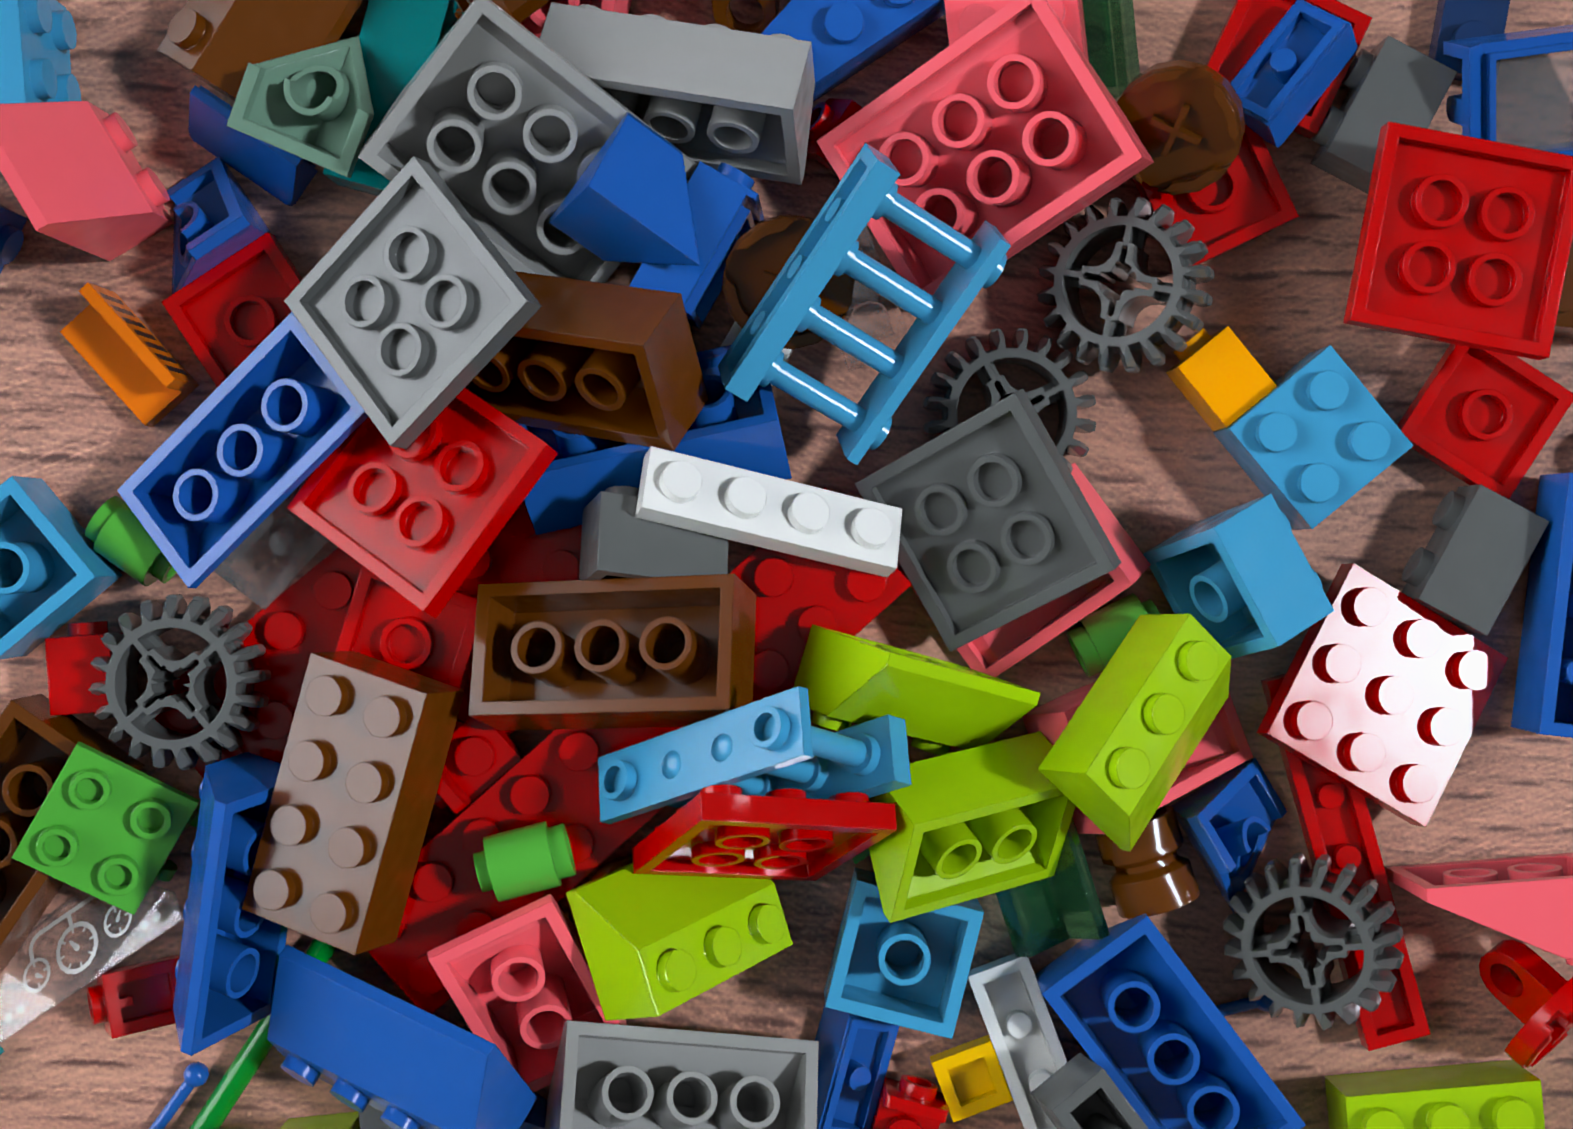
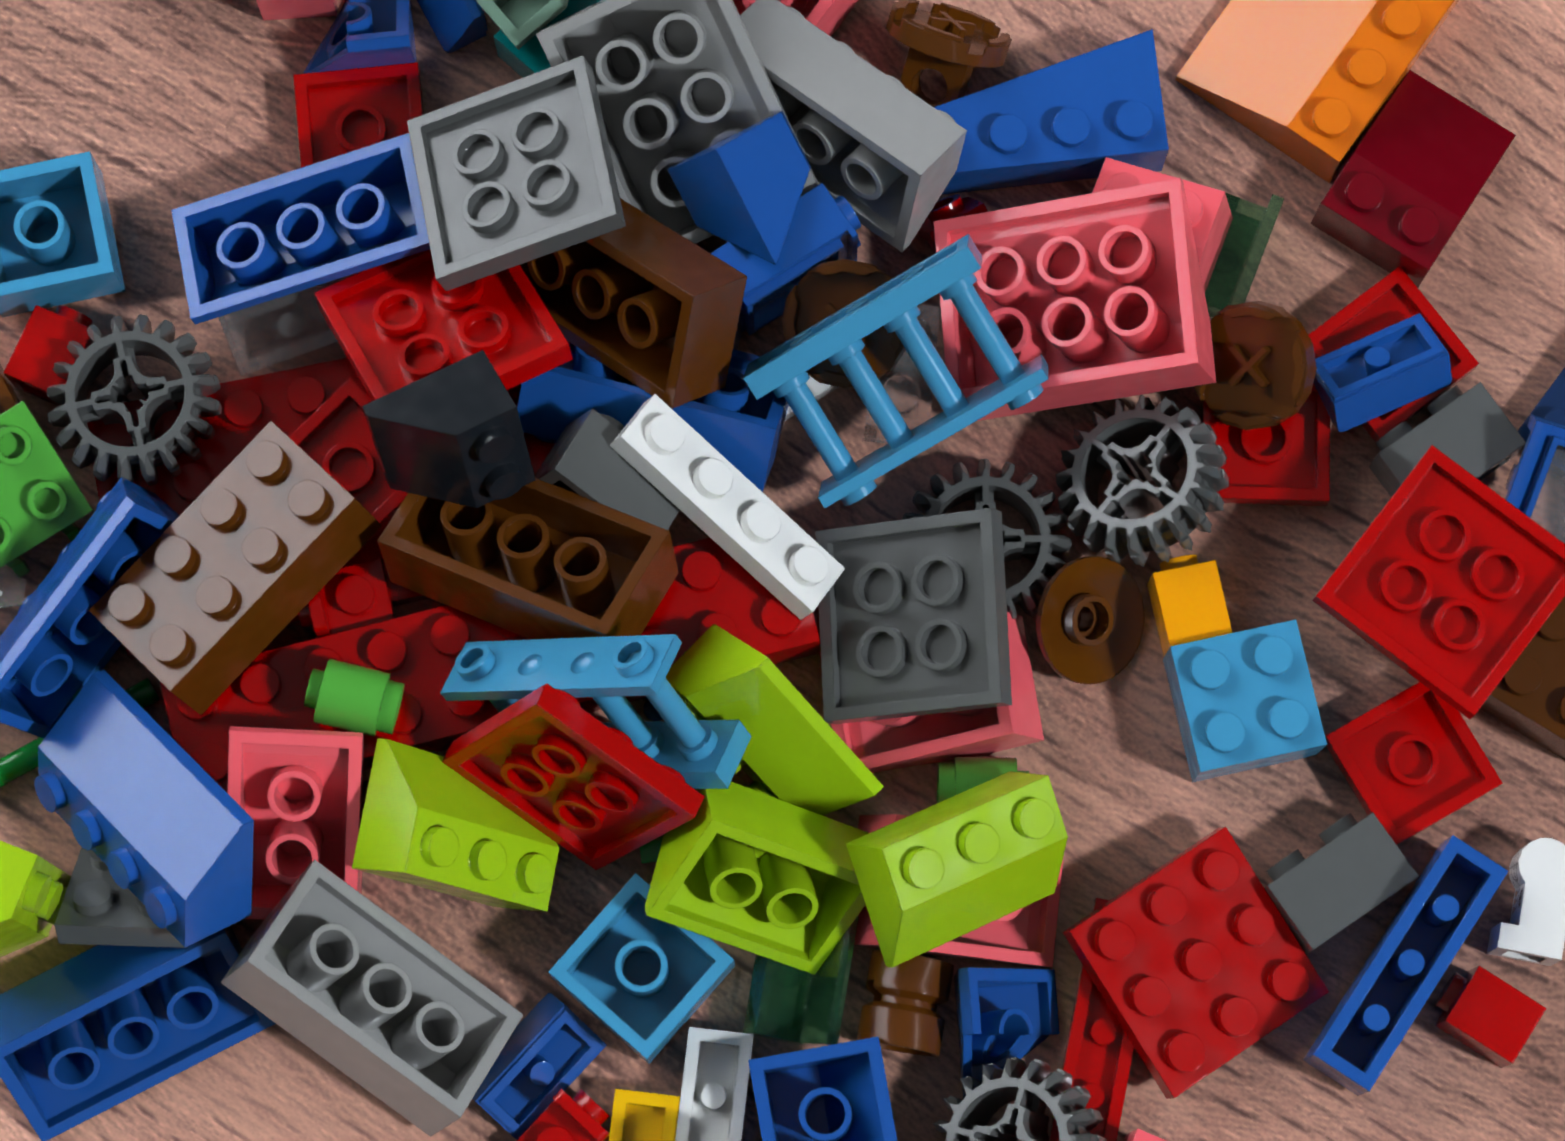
camera: 25 degrees right, 10 degrees down
orange panel [60,282,199,427] -> none
bright green brick [85,496,177,586] -> none
dark azure brick [1143,494,1334,659] -> none
none -> black slope [362,350,536,508]
none -> reddish brown dish [1036,556,1145,685]

